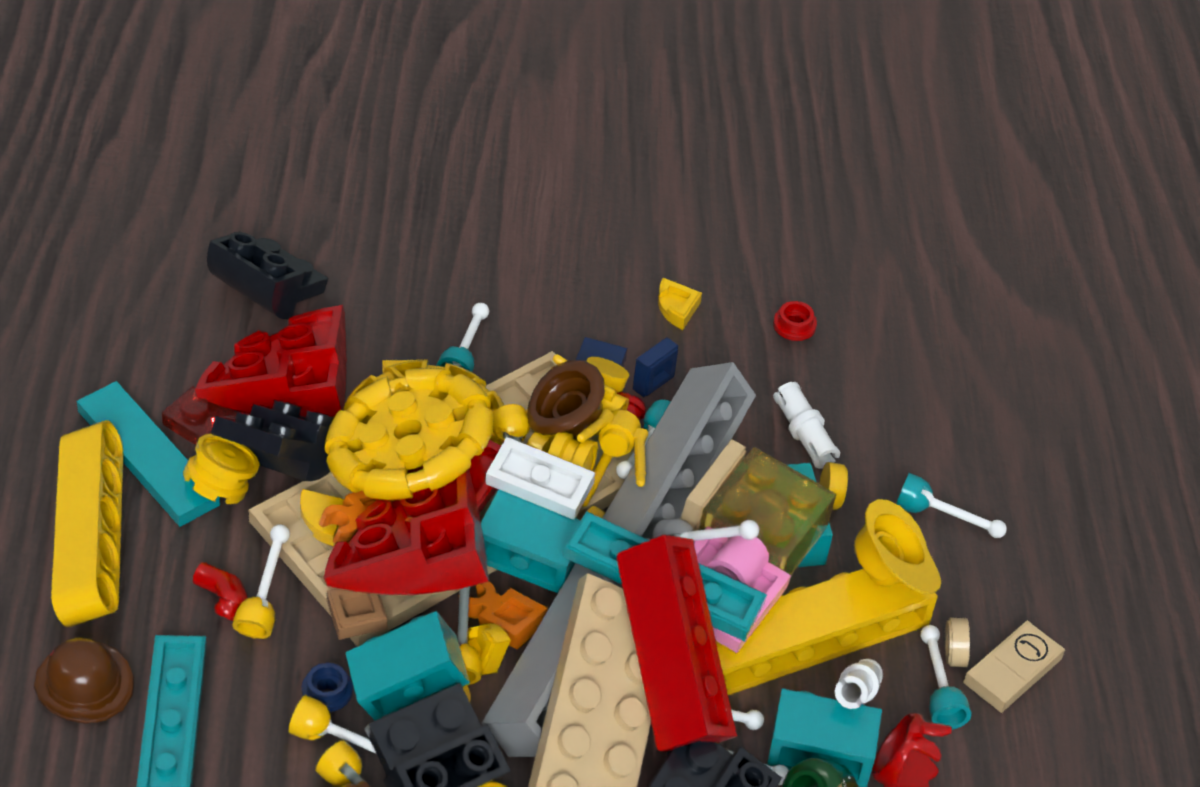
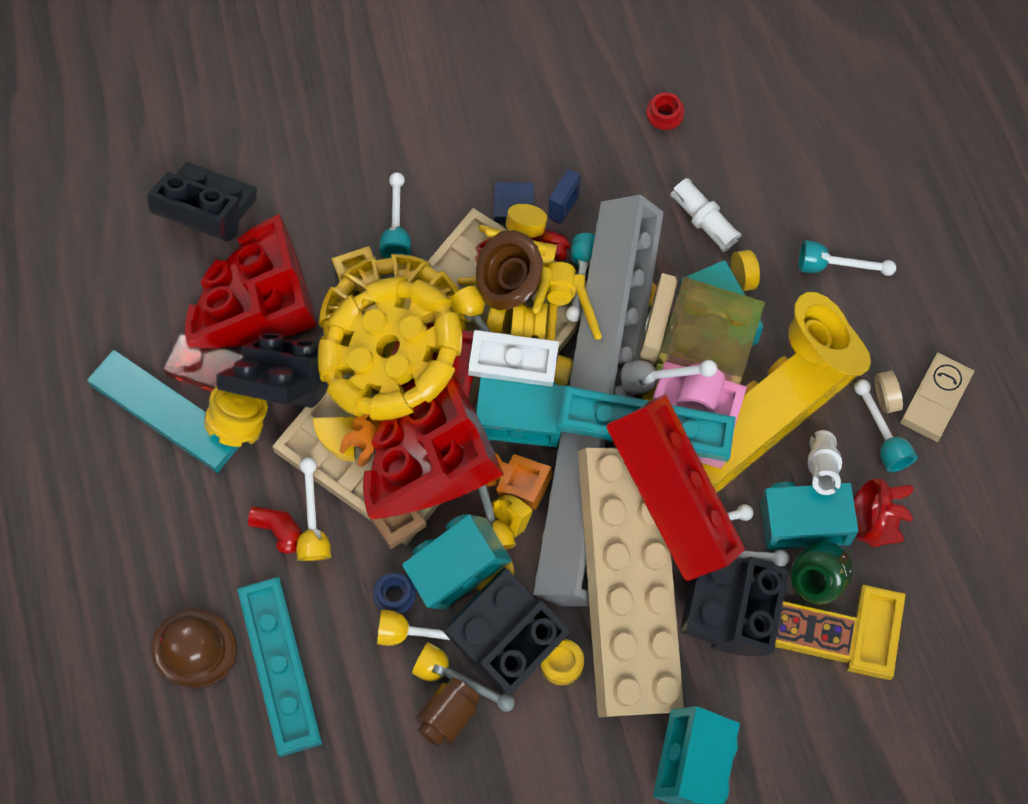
camera: 10 degrees left, 20 degrees up
yellow beam [51,420,123,627] -> none
yellow tile [658,278,702,330] -> none

